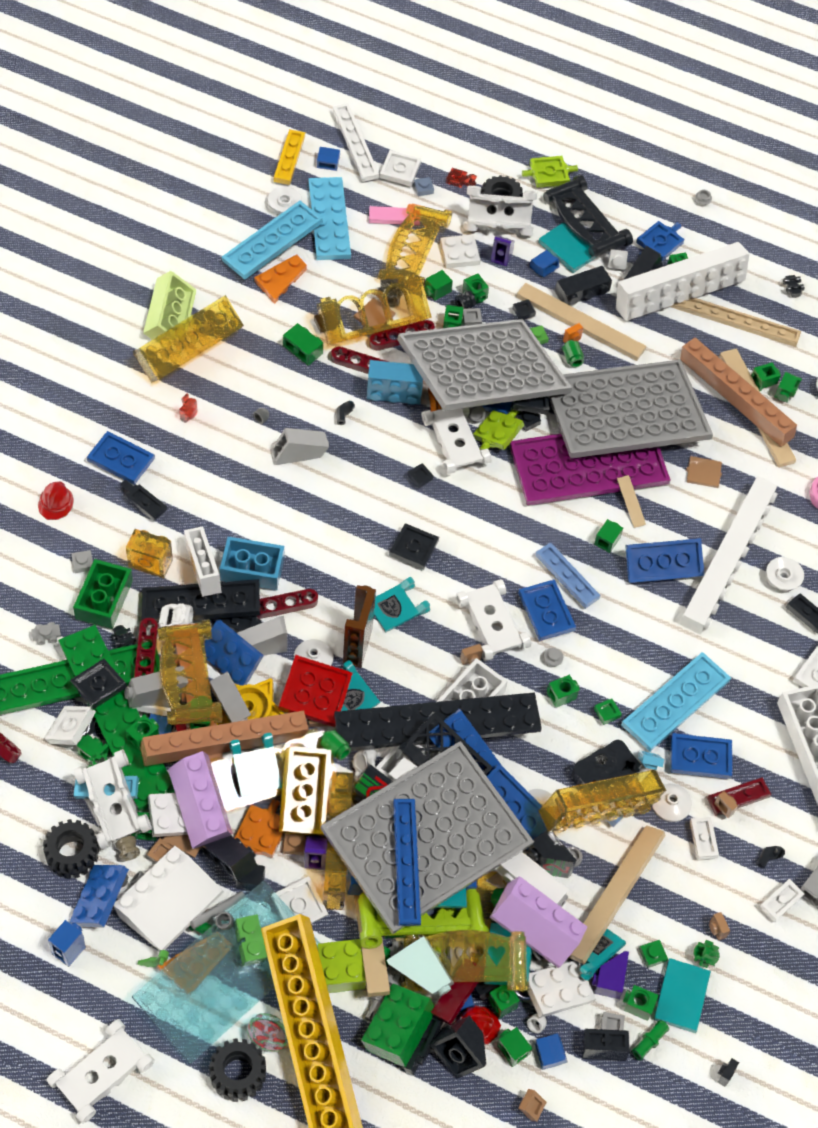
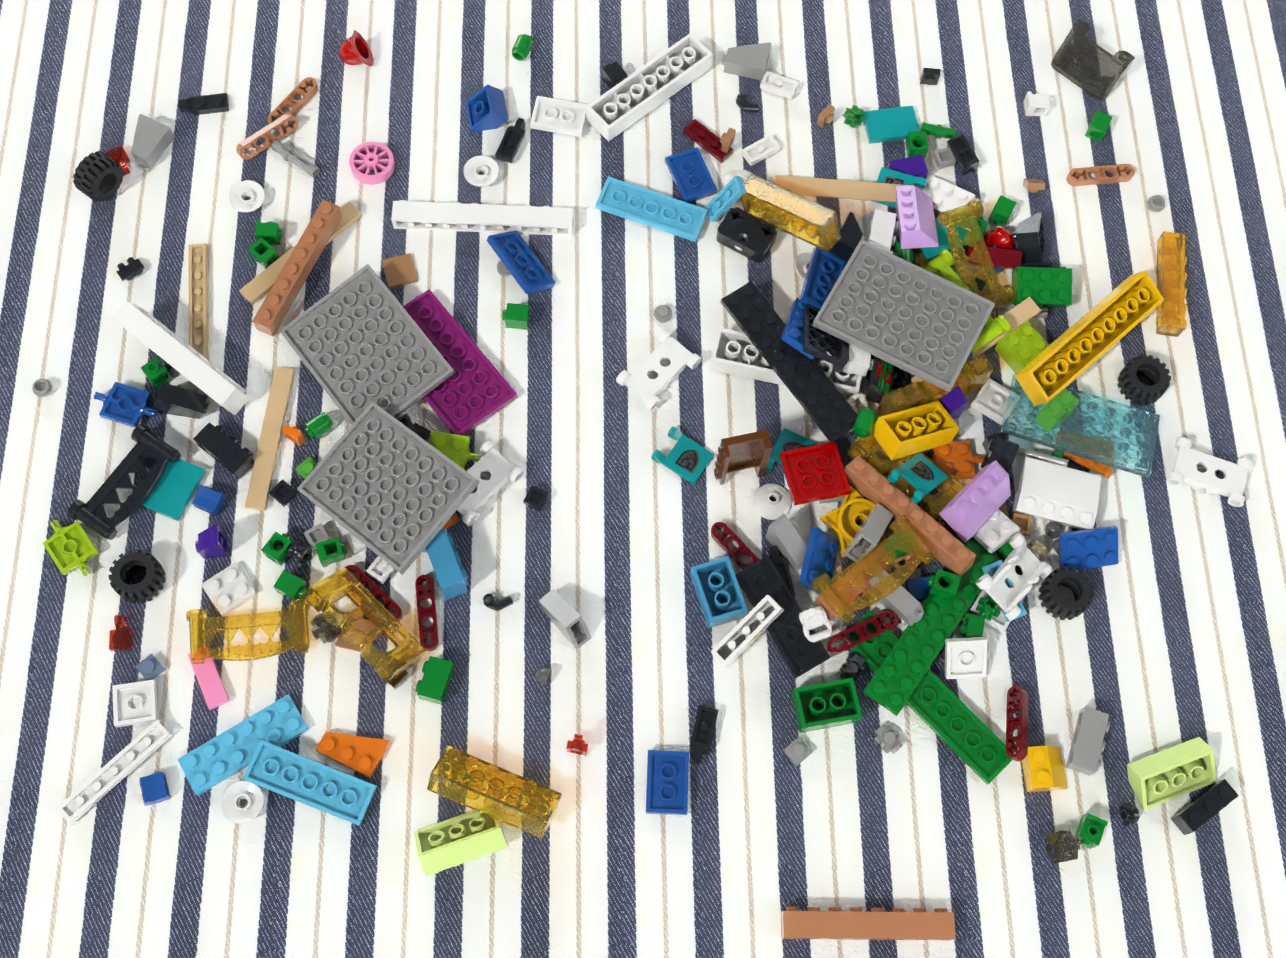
camera: 115 degrees left, 10 degrees up
red piece [38,481,74,520] -> none
blue brick [48,920,86,967] -> none
black tile [70,659,127,709] -> none
clear yellow brick [126,529,173,579] -> none
bright green piece [137,950,169,967] -> none
dark grey hinge [215,911,234,930] -> none
clear light blue tile [247,1013,288,1052] -> none
yellow plate [274,129,305,185] -> none
light aqua slope [387,936,454,996] -> none
black plate [389,523,440,570] -> none
blue tile [393,799,421,926] -> none
medium nougat plate [460,644,483,665] -> none
white piece [464,186,537,236] -> none
blue plate [518,579,576,641] -> none
blue piece [534,1033,568,1070] -> none
medium blue plate [535,542,600,609] -> none
green brick [547,674,580,708] -> none
green plate [594,698,622,725] -> none
white plate [608,249,628,270] -> none
tan sticker [617,475,646,528] -> none
green plate [639,939,668,968] -> none

